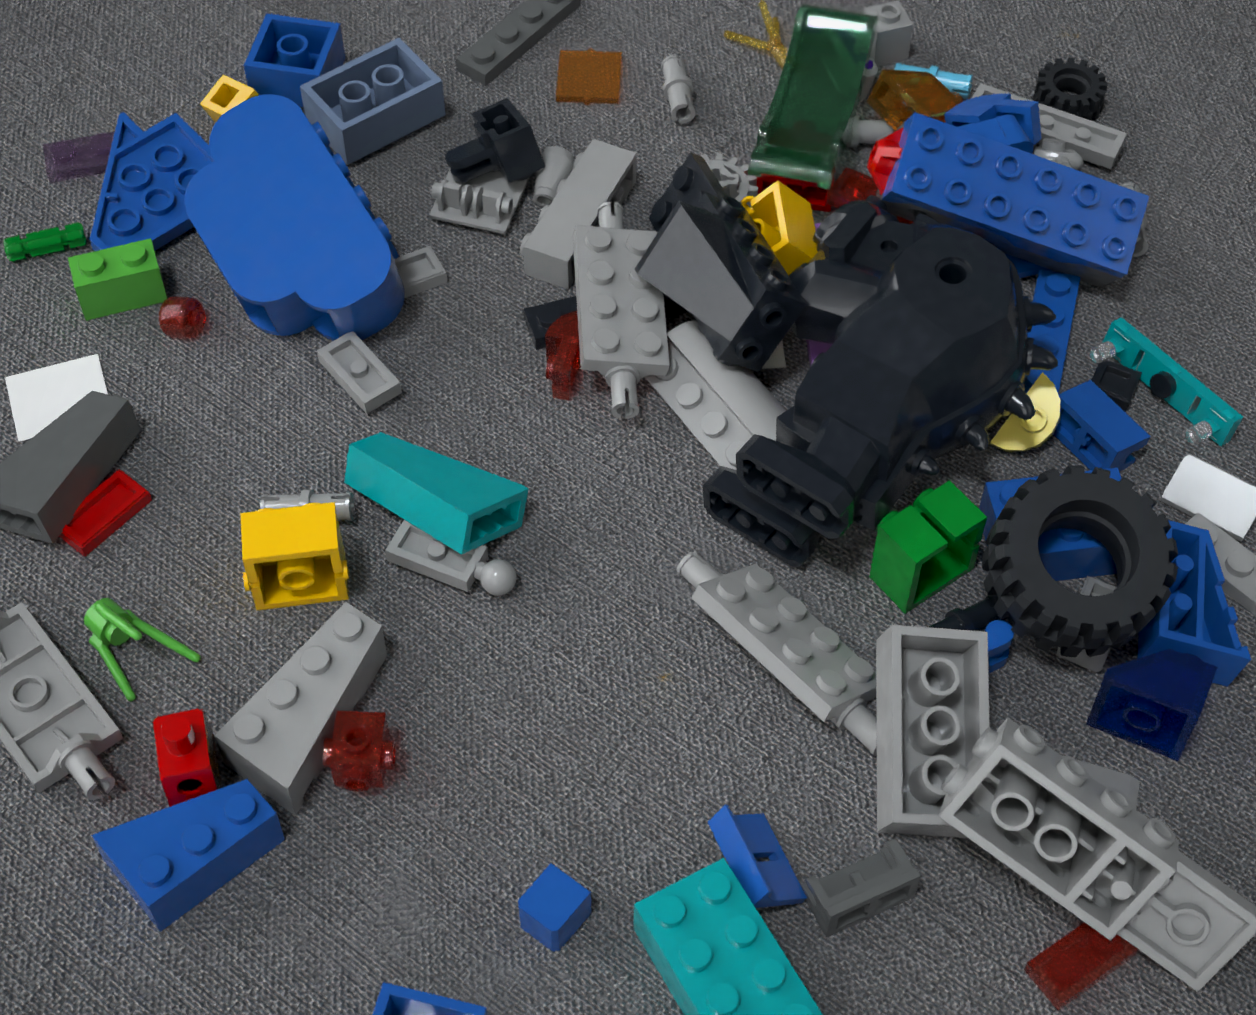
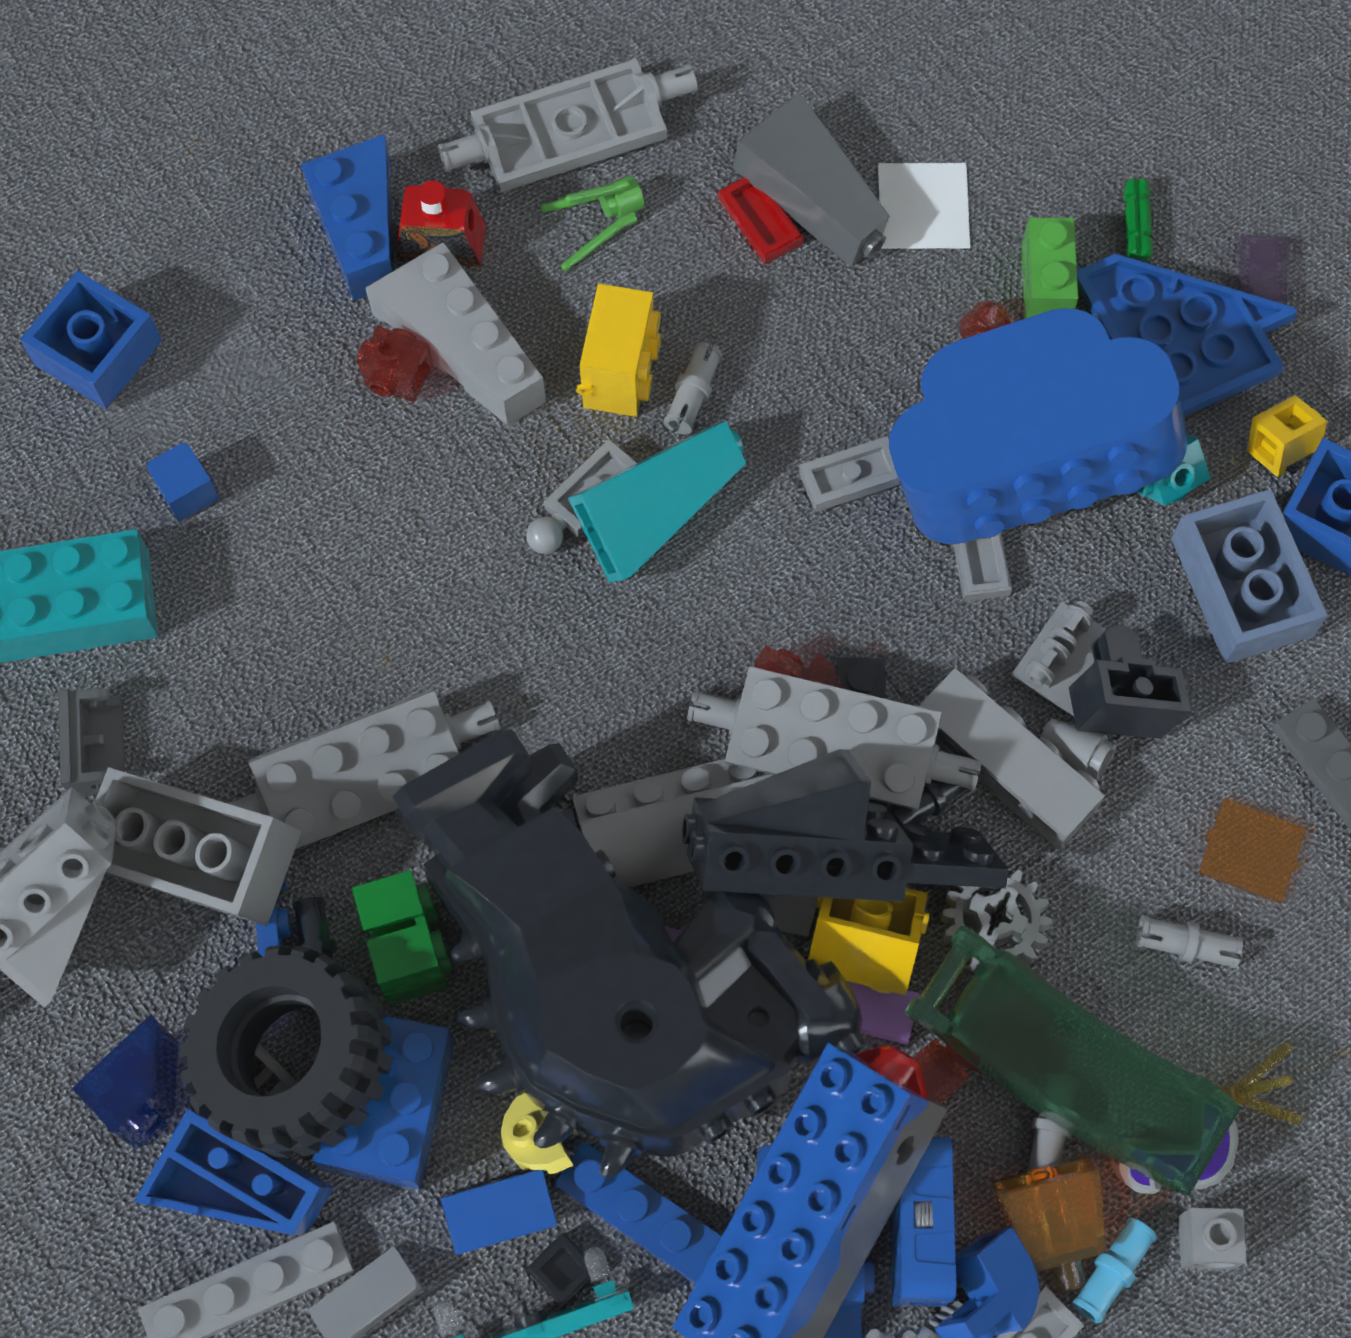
camera: 110 degrees right, 15 degrees up
blue piece [708,805,807,908] -> none

